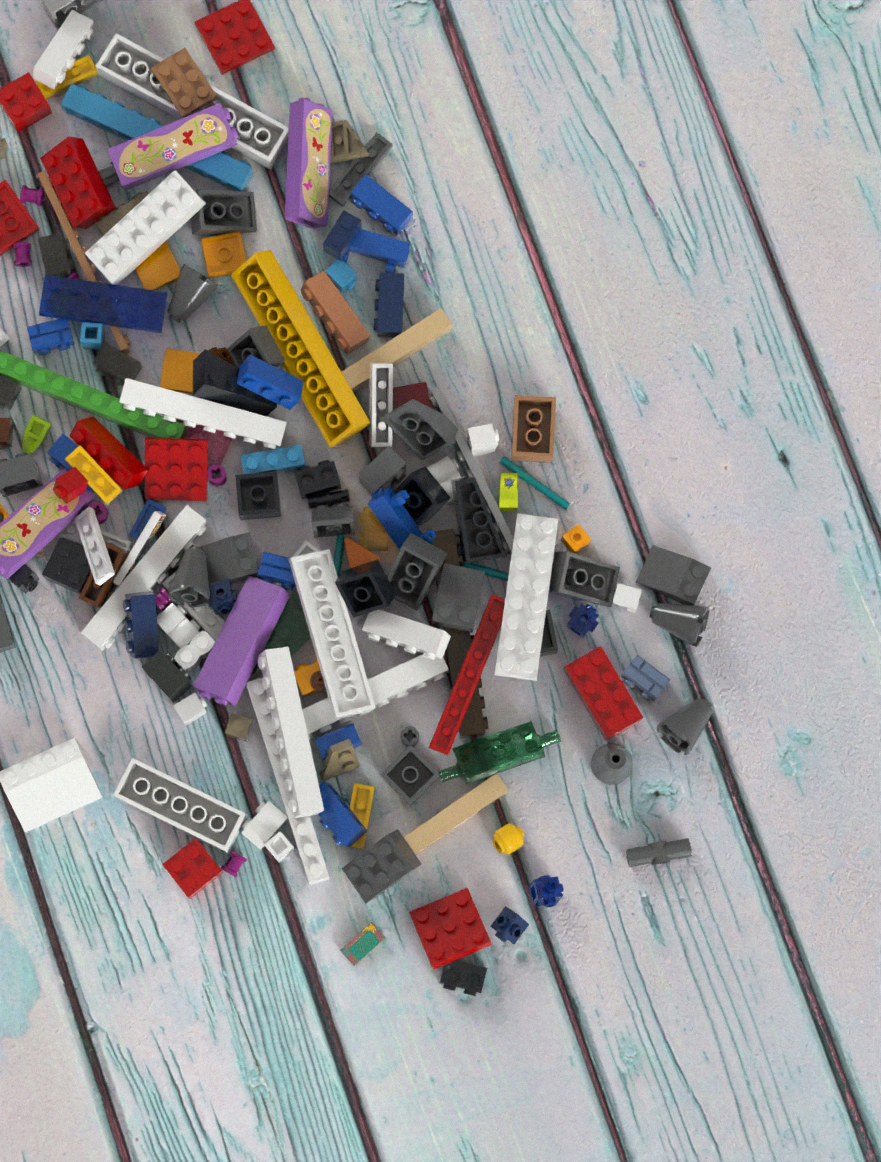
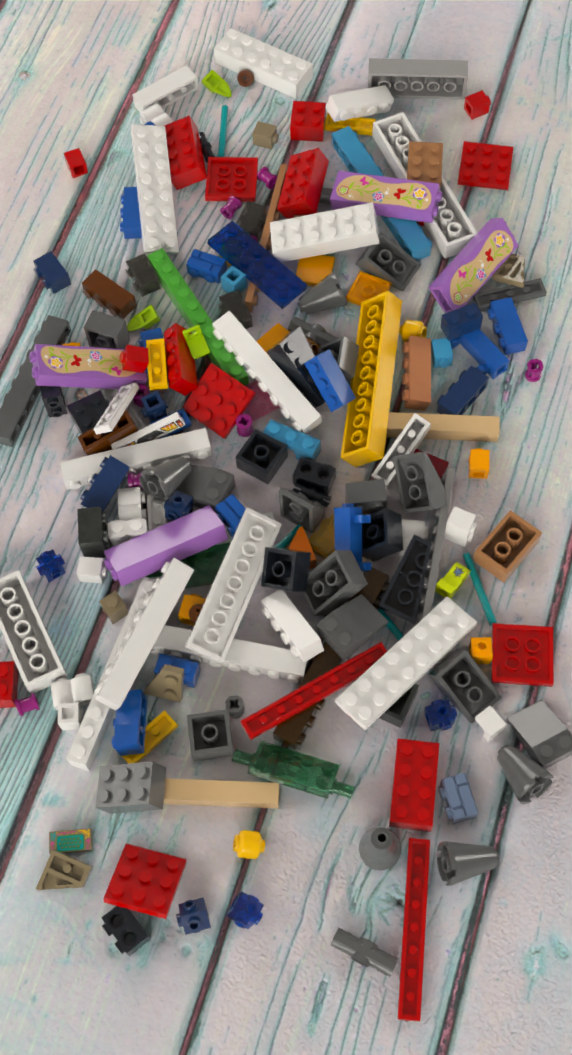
camera: 45 degrees right, 15 degrees down
none -> clear blue brick [36,549,66,582]
none -> dark tan wing [36,849,93,890]
none -> dark blue brick [140,391,168,423]
none -> lime bracket [182,325,210,360]
none -> dark grey piece [288,317,338,346]
none -> red plate [397,838,430,1022]
none -> yellow head [399,319,427,342]
none -> light orange brick [468,448,490,479]
none -> red plate [491,623,554,687]
none -> magenta bush [525,359,544,382]

